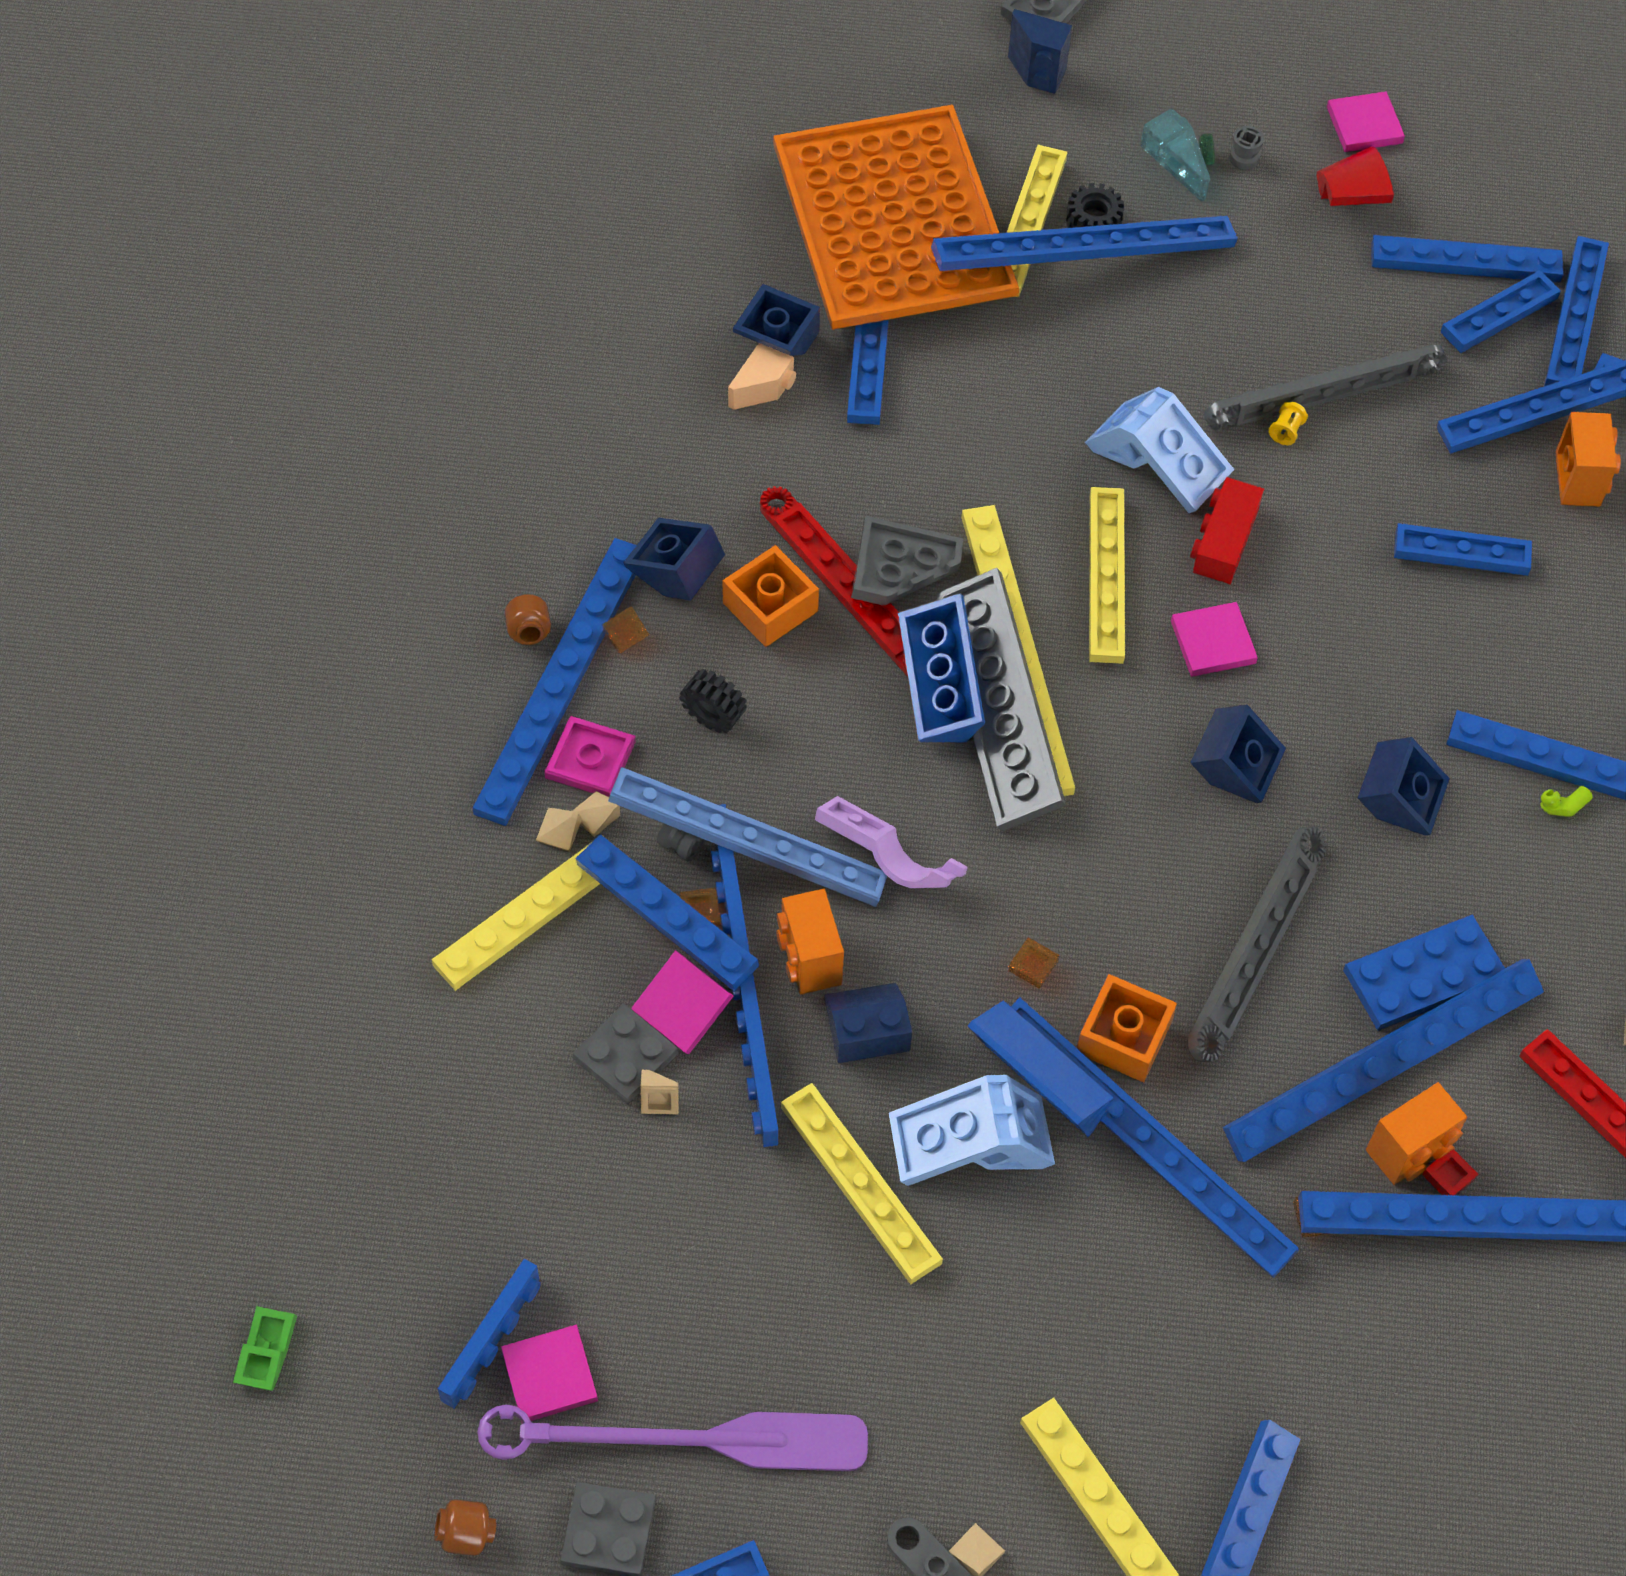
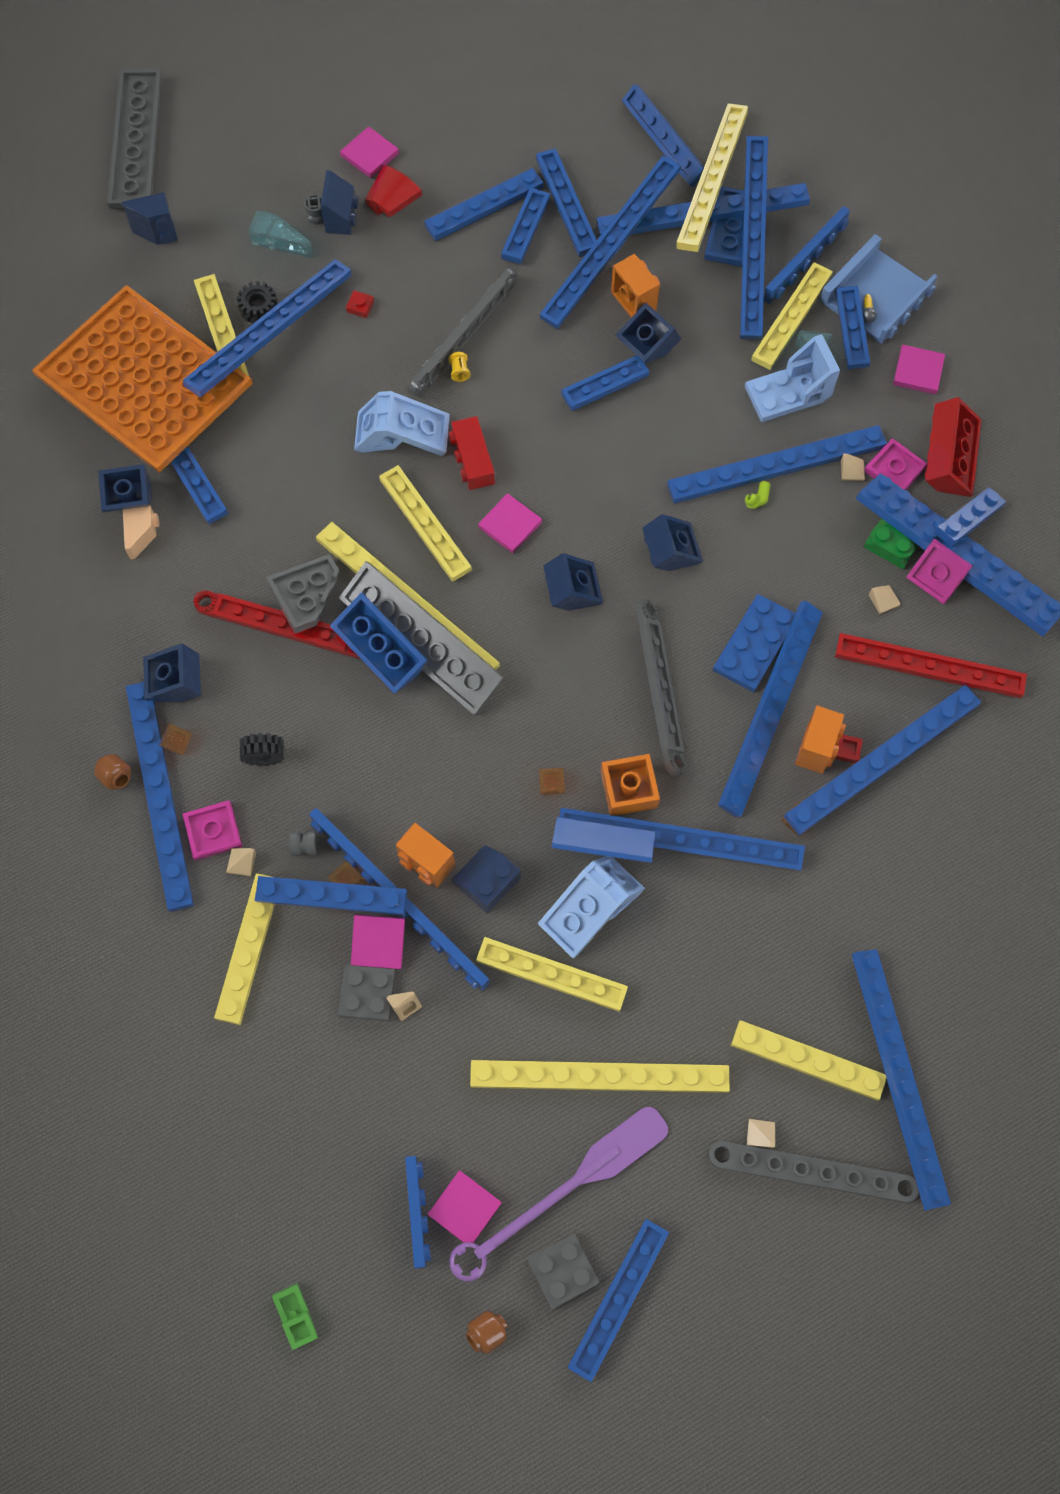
camera: 35 degrees left, 10 degrees up
tan slope [536,807,582,852] -> none
medium blue tile [608,767,887,907] -> none
orange brick [722,545,819,647] -> none
lavender piece [815,796,967,888] -> none
clear green tile [1199,133,1215,166] -> none
none -> dark blue slope [321,170,359,235]
none -> red plate [346,290,375,319]
none -> light yellow plate [470,1060,730,1093]
none -> dark blue slope [615,303,681,363]

